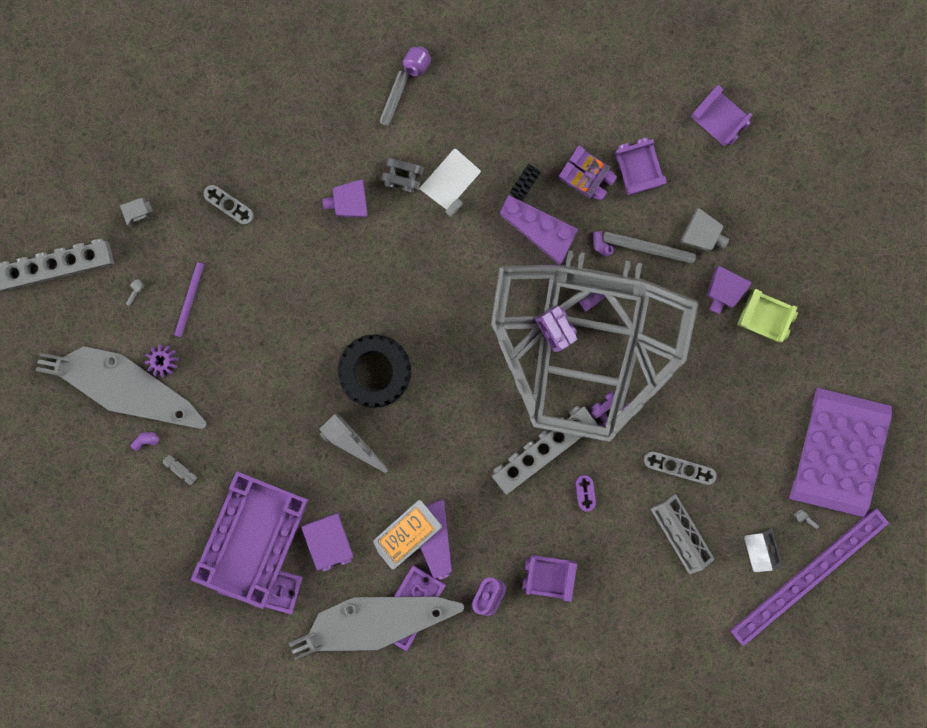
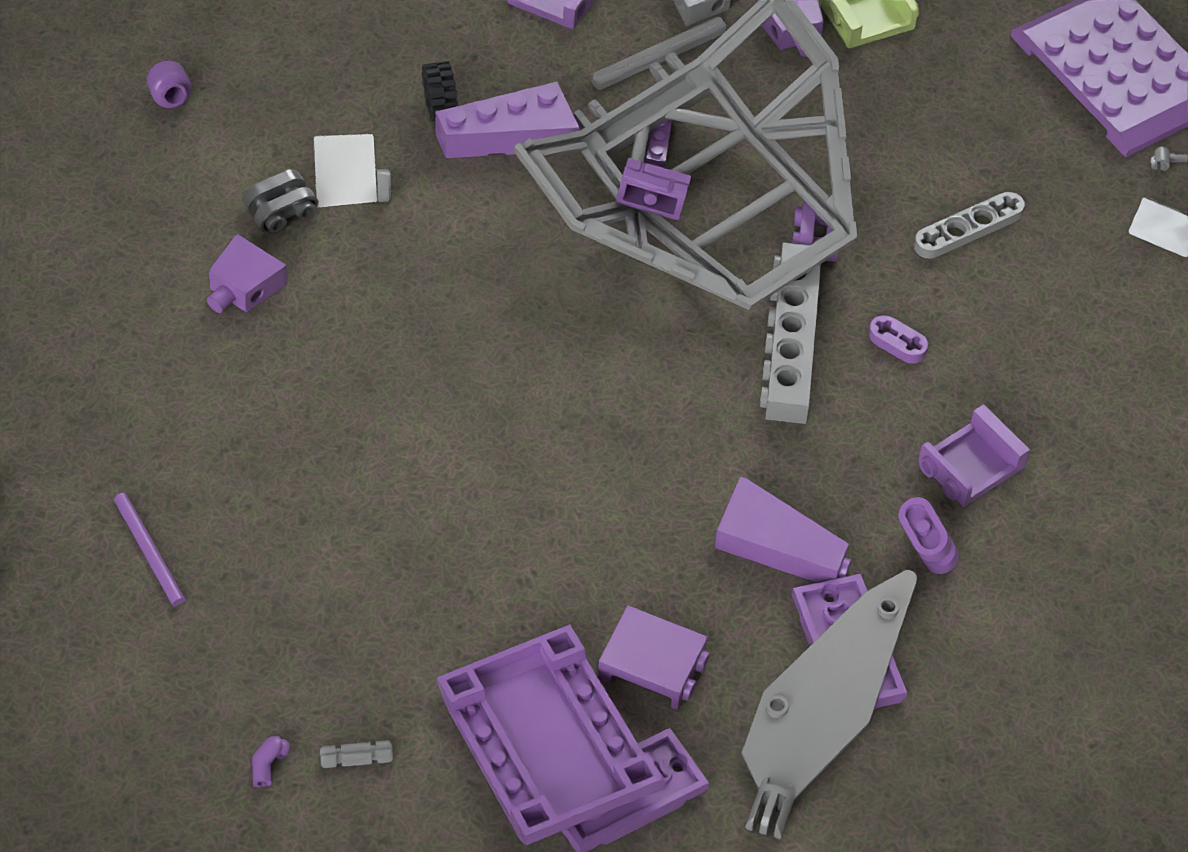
camera: 50 degrees left, 35 degrees down
light grey wing [36,346,206,429] -> none
light grey hand [126,279,144,306] -> none
medium lavender gear [145,345,179,377] -> none
light grey beam [204,185,254,225] -> none
light grey wedge [319,413,389,473] -> none
black tyre [337,334,412,408] -> none
sticker [373,500,442,570] -> none
light grey axle [380,71,409,126] -> none
medium lavender hips [558,145,617,201] -> none
medium lavender arm [593,231,614,256] -> none
light grey fence [651,494,714,574] -> none

